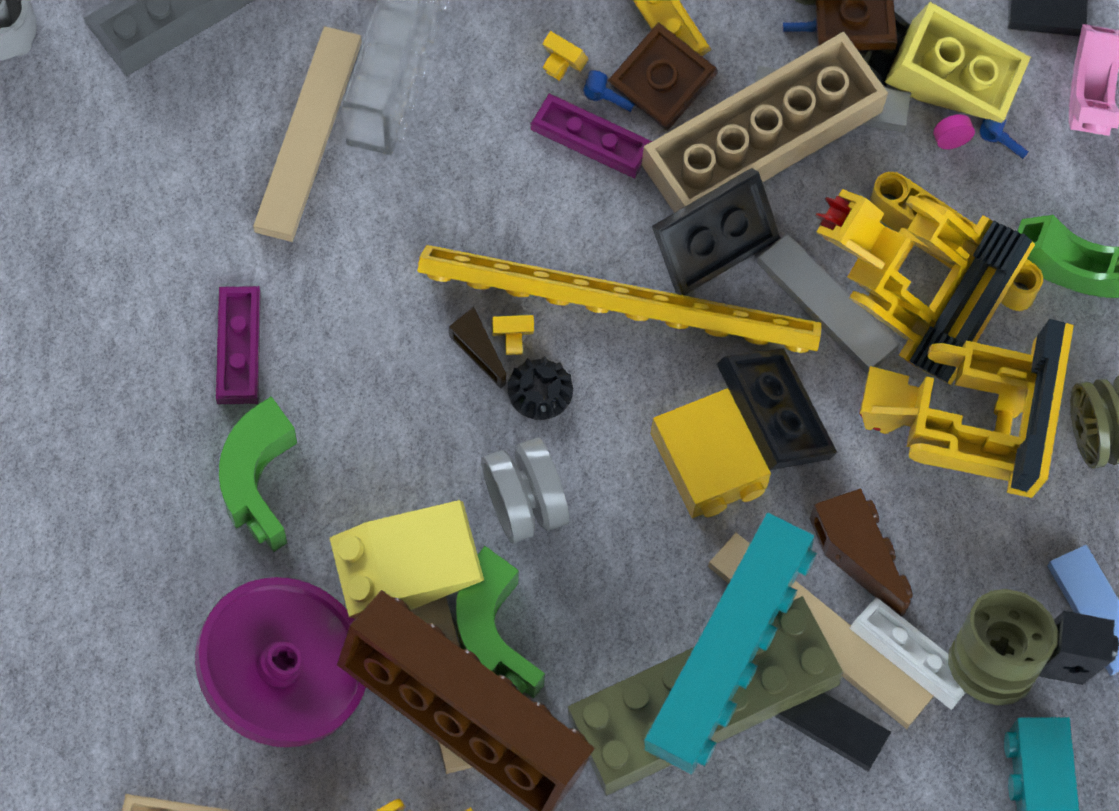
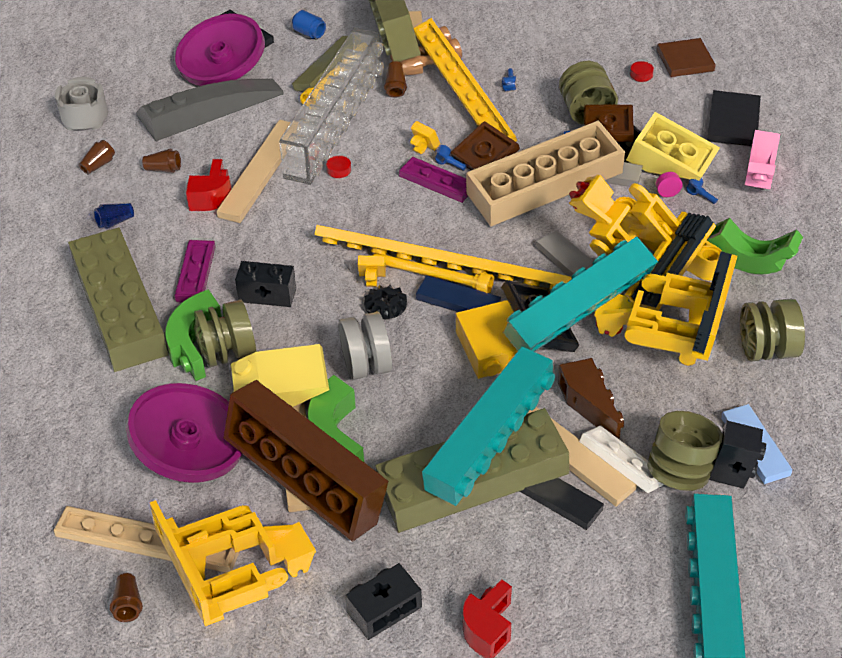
camera: 10 degrees right, 20 degrees down
dark brown piece [449,306,506,389] -> none
black tile [652,168,781,296] -> none
none -> olive brick [68,227,168,372]
none -> reddish brown cone [78,140,115,175]
none -> clear blue cone [94,203,134,229]
none -> reddish brown cone [142,148,181,173]
none -> red brick [186,159,231,211]
none -> olive wheel [194,299,257,368]
none -> black brick [235,261,296,307]
none -> red tile [326,155,351,178]
none -> yellow piece [372,253,494,294]
none -> dark blue tile [416,275,501,312]
none -> teal brick [503,236,658,352]

